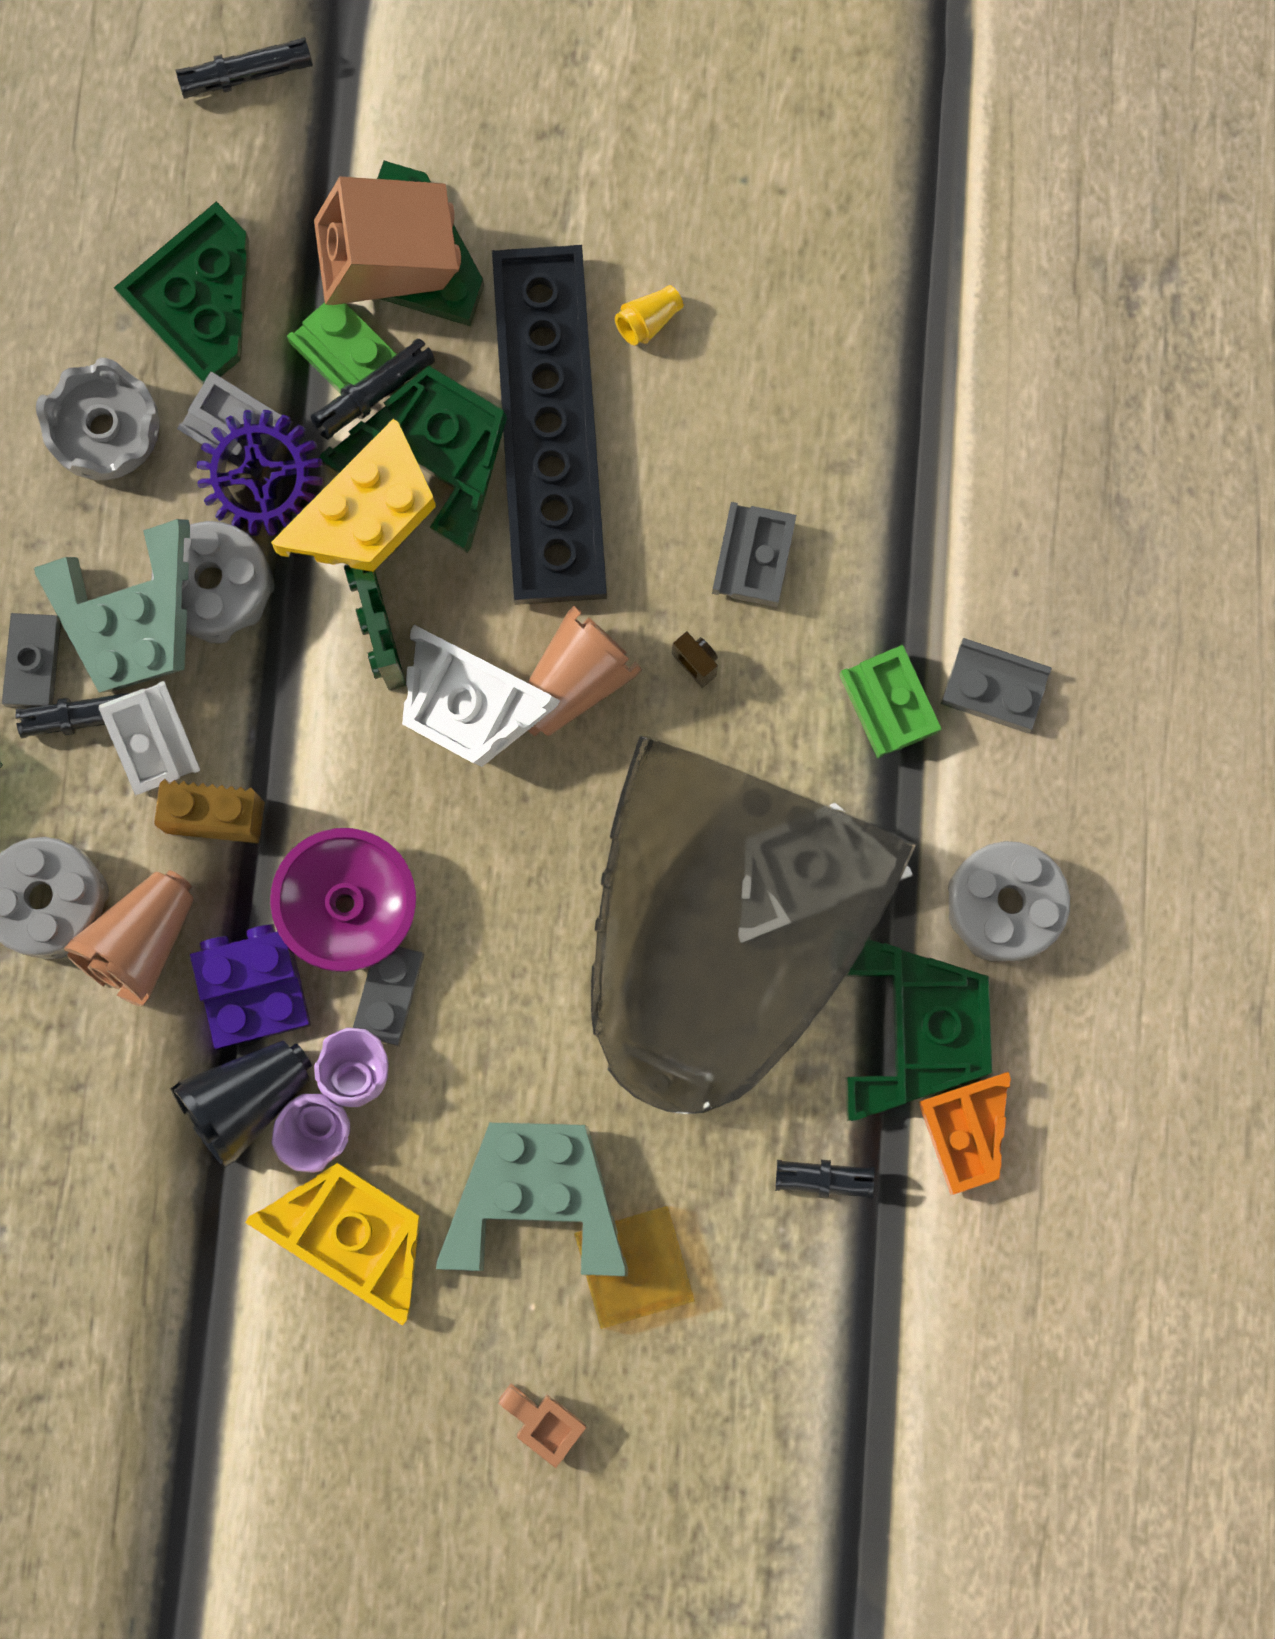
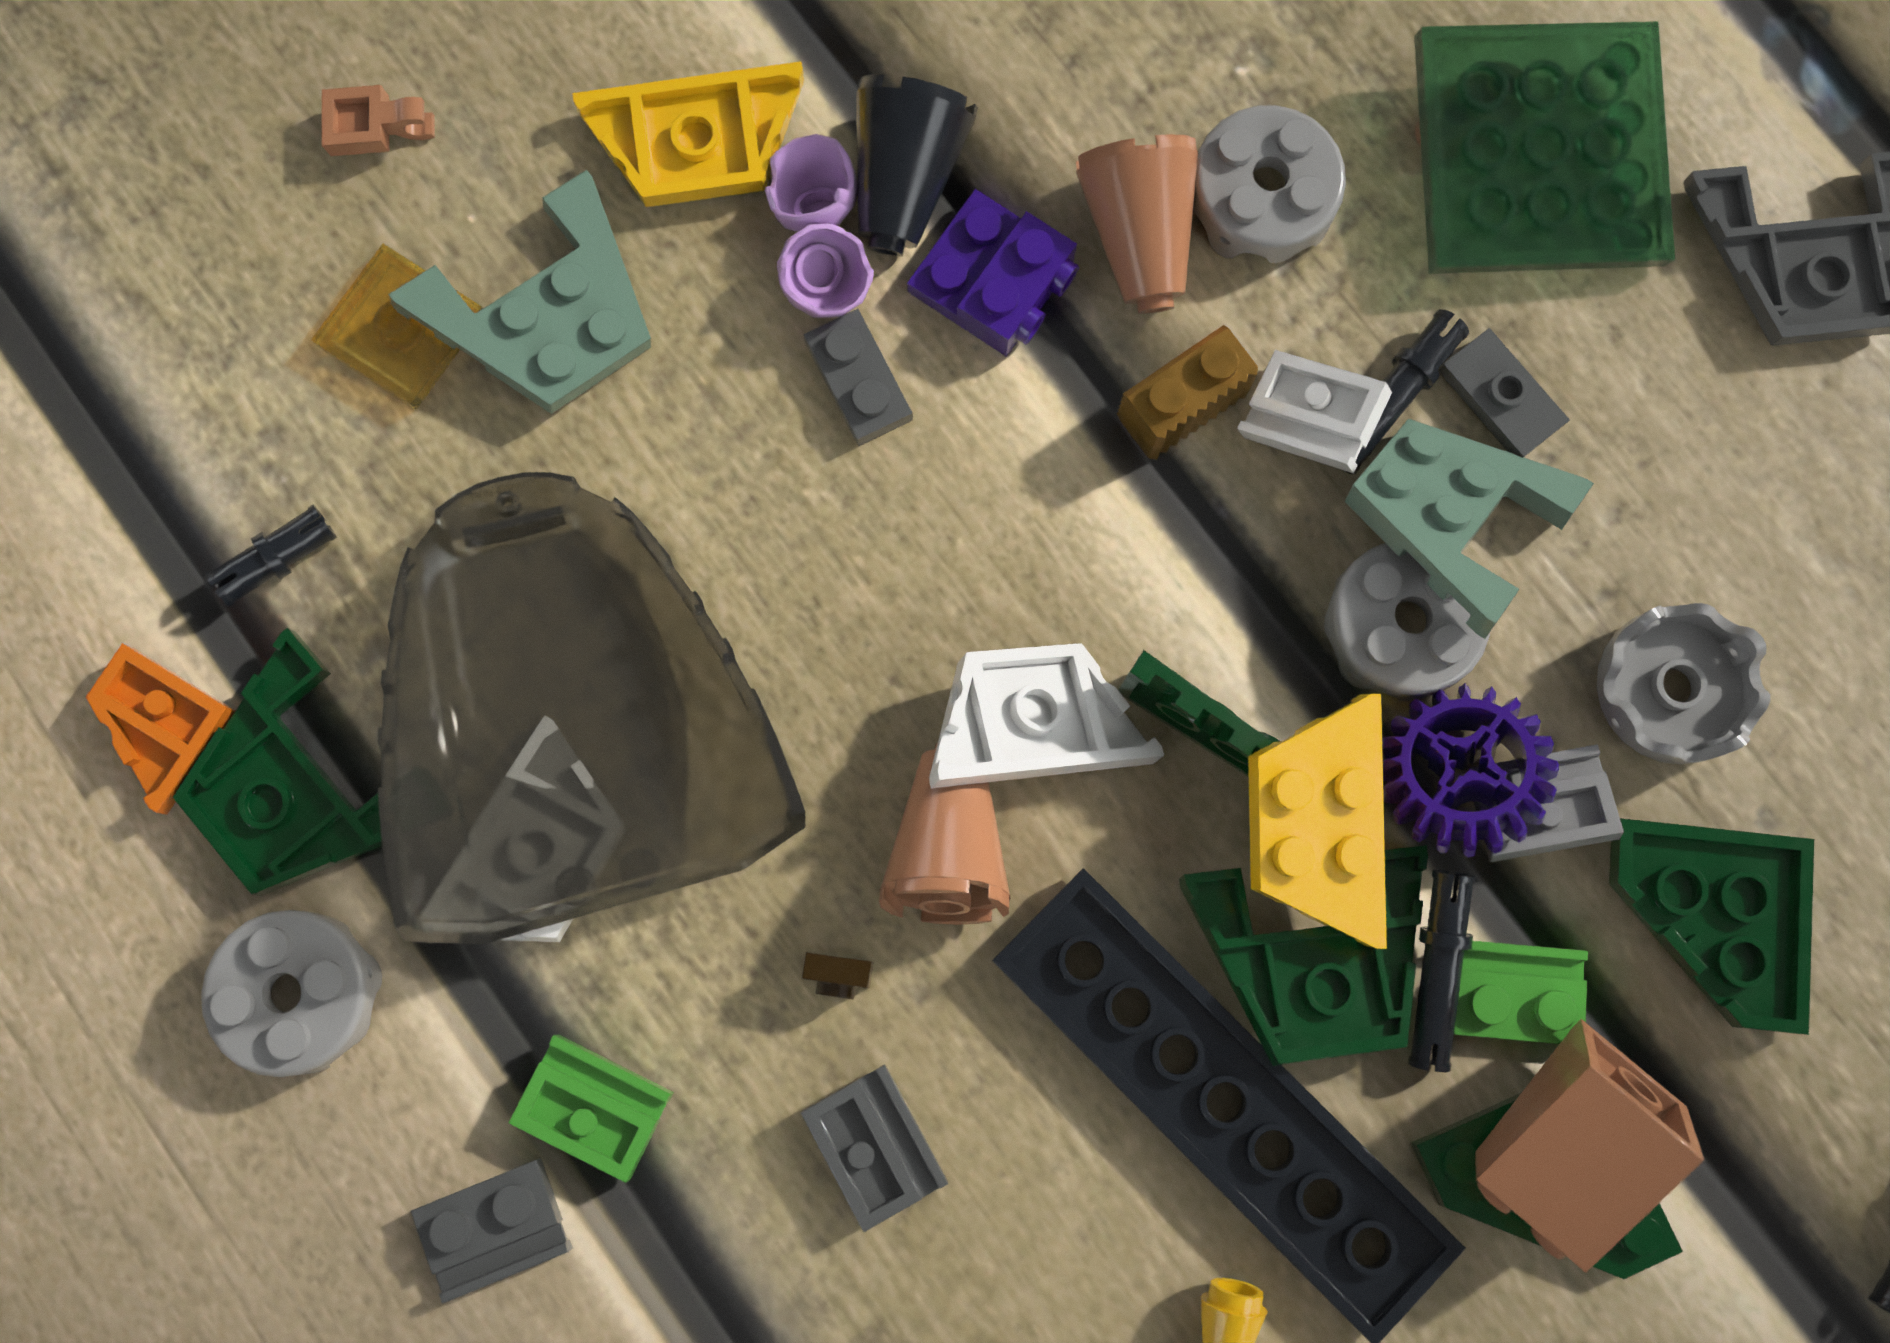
camera: 140 degrees right, 0 degrees up
magenta dish [270,828,416,972] -> none

